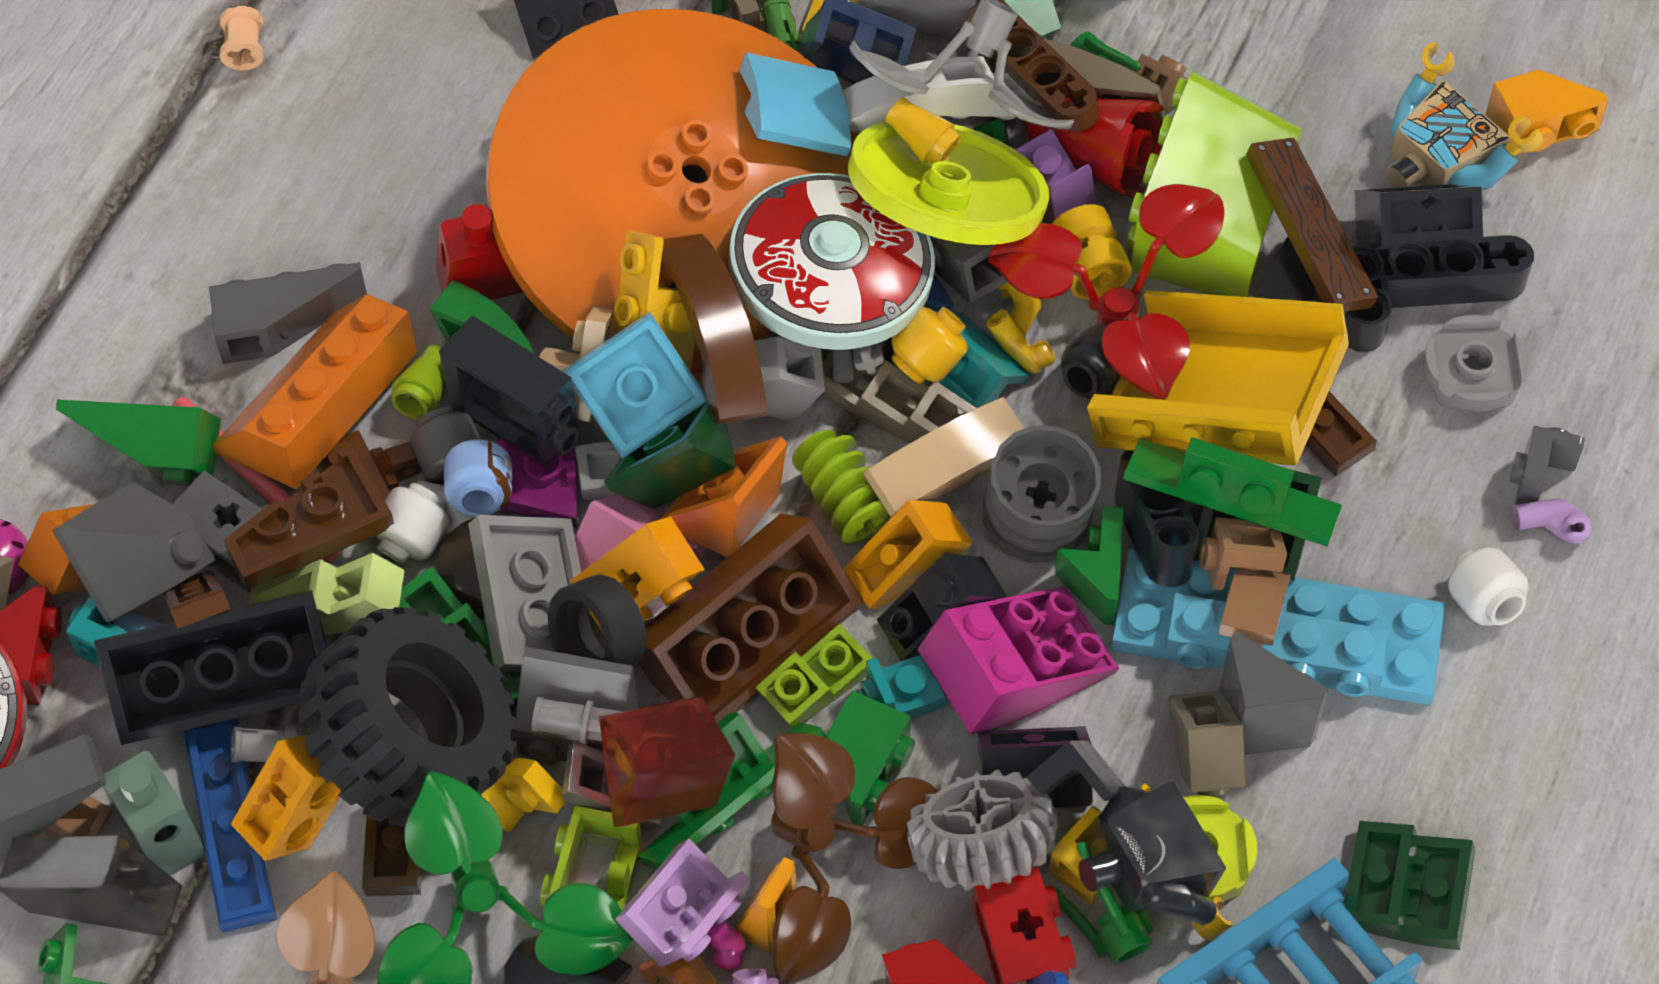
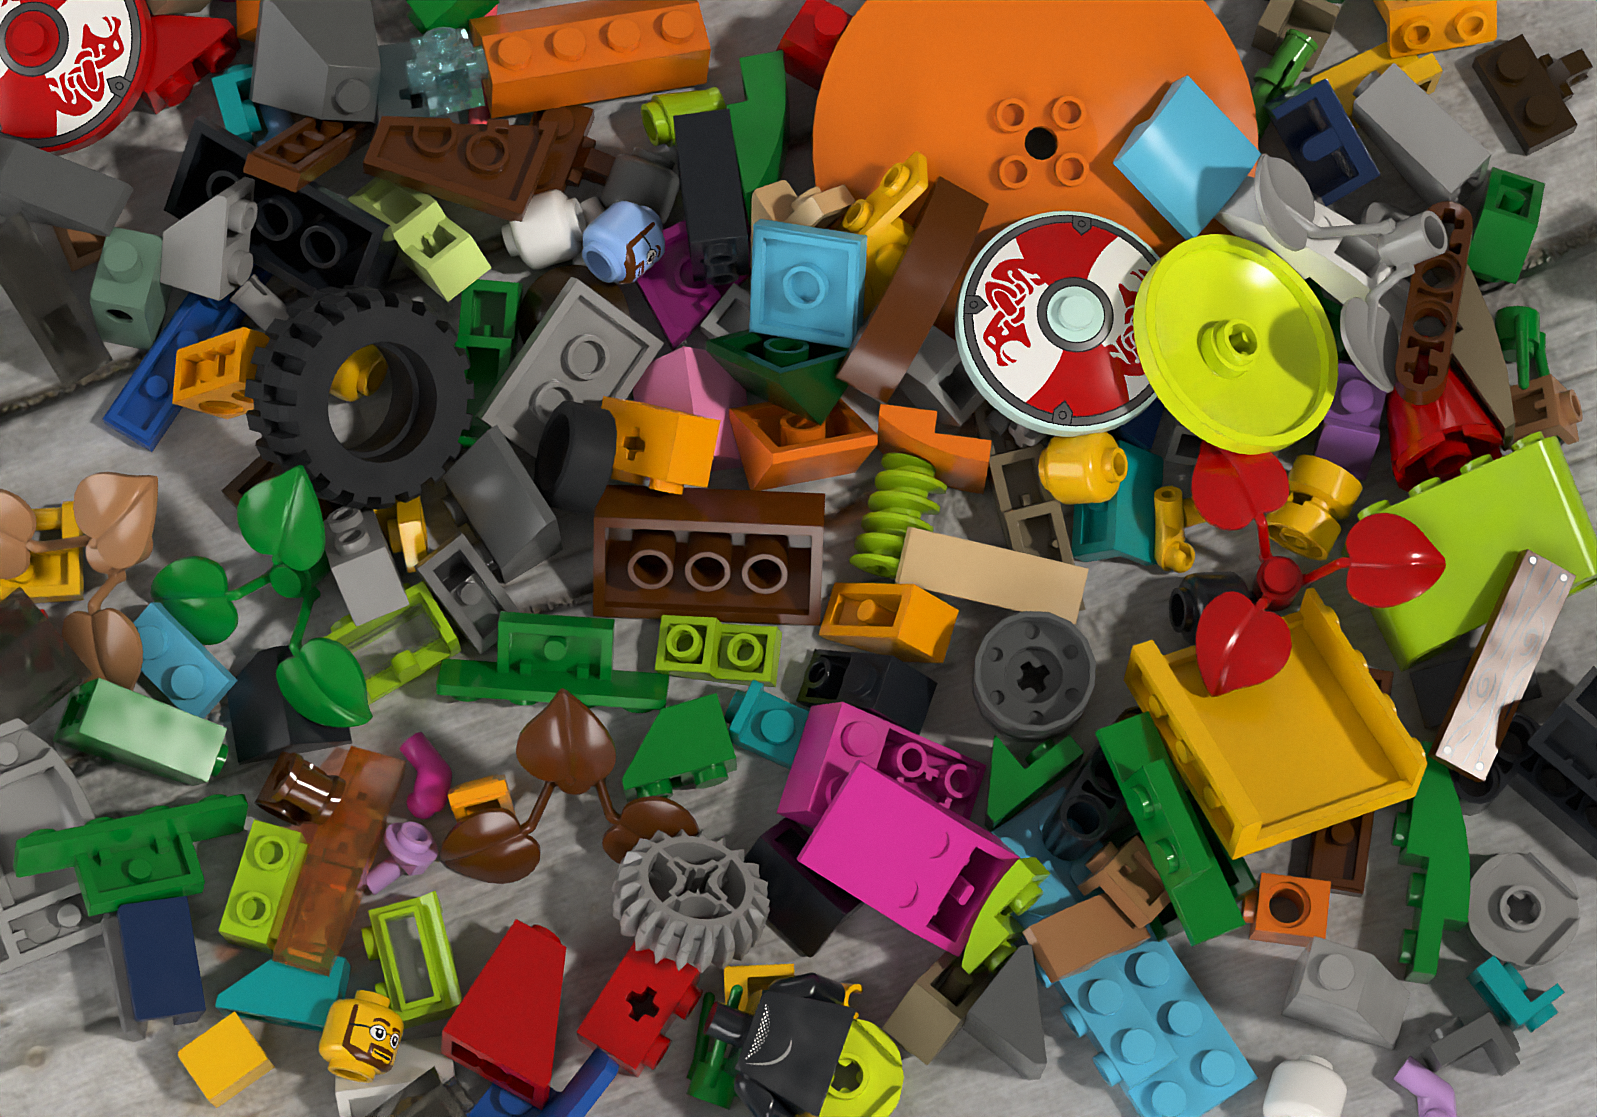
camera: 45 degrees right, 15 degrees up
light grey axle [532,696,645,747] -> none
clear red slope [599,696,736,827] -> none
lavender bracket [615,839,750,968] -> none
yellow cone [885,97,961,164] -> none
black panel [1026,741,1125,801] -> none
none -> light grey slope [160,177,257,301]
none -> light grey brick [323,506,410,627]
none -> clear light blue brick [404,27,488,117]
none -> dark pink slope [797,759,1020,957]
none -> orange slope [876,404,992,494]
none -> lime slope [962,857,1051,975]
none -> orange brick [1241,872,1331,947]
none -> light grey slope [1281,936,1410,1050]
none -> green slope [1391,741,1470,985]
none -> teal bracket [1466,955,1565,1033]

